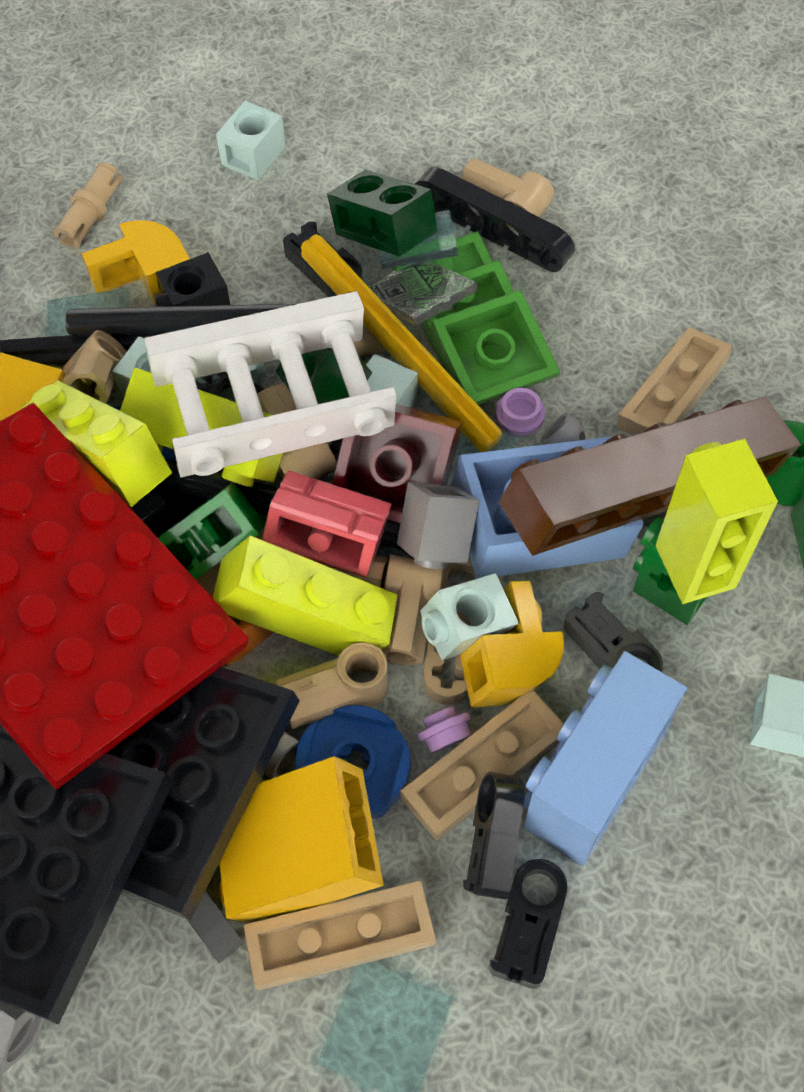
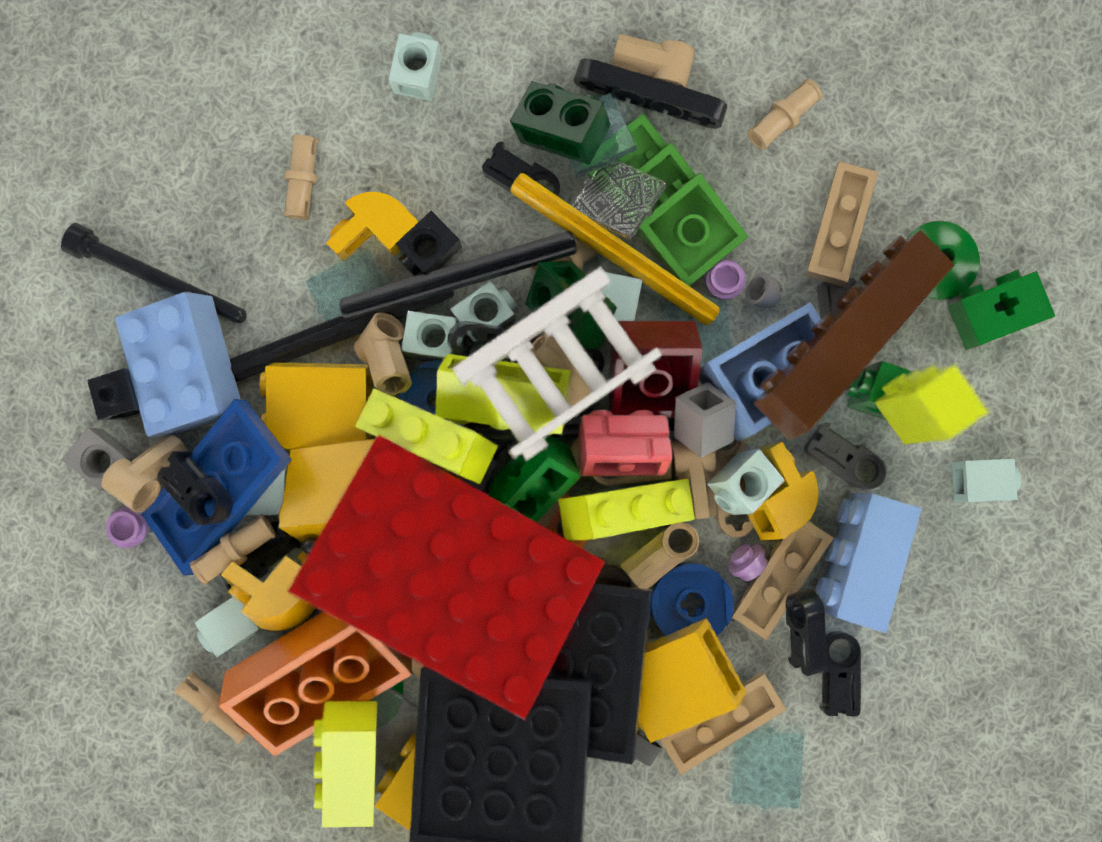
camera: 20 degrees left, 25 degrees up
none -> tan pin [747,79,823,150]

